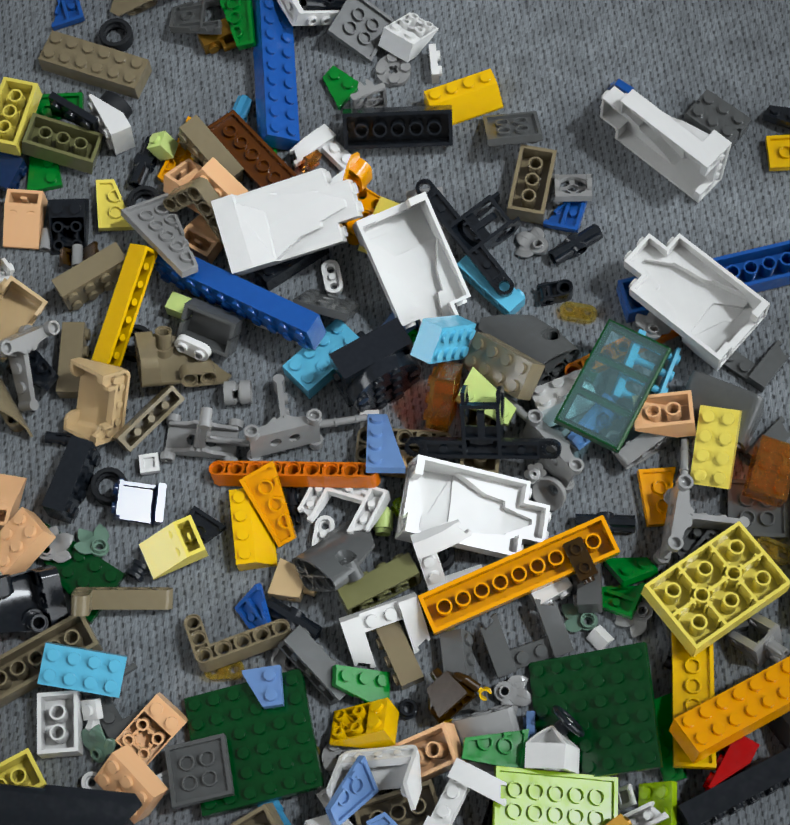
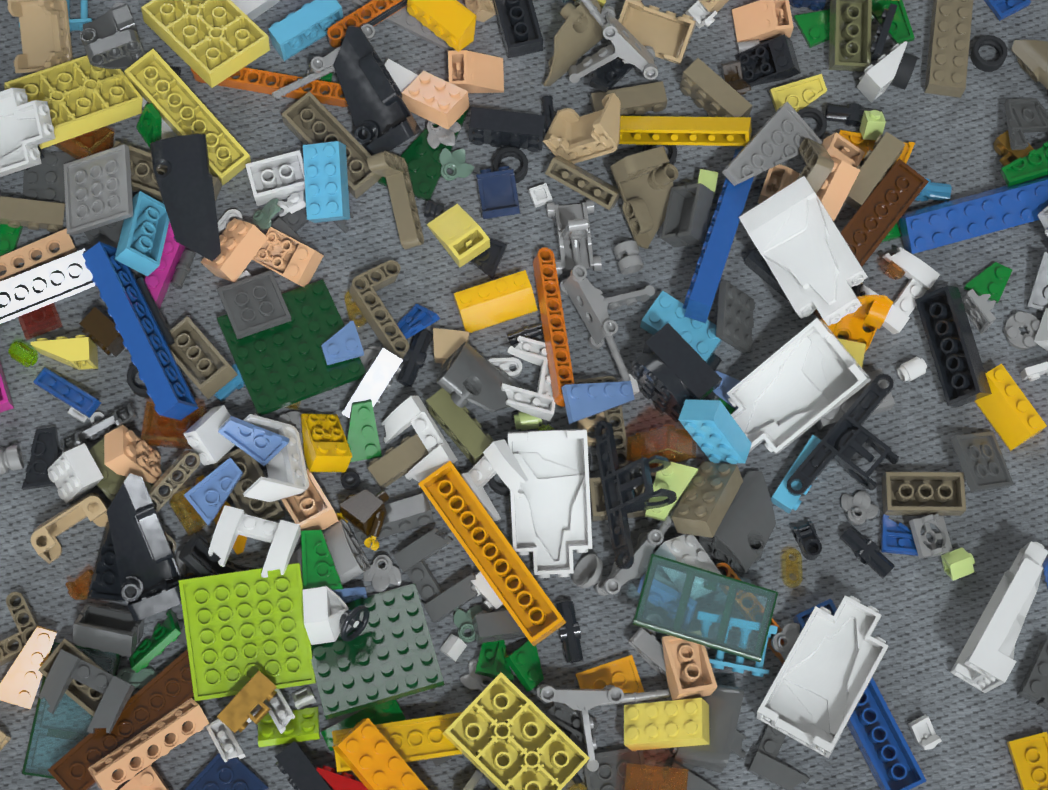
camera: 70 degrees right, 5 degrees up
light grey piece [72,244,83,267] -> none
white plate [174,334,212,361] -> none
light orange wing [239,460,297,547] -> none
white plate [321,260,343,295] -> none
white plant [524,463,547,484] -> none
dark brown bracket [563,537,598,585] -> none
none -> white brick [897,357,927,382]
none -> white bracket [908,715,942,750]
none -> yellowish green brick [941,547,975,581]

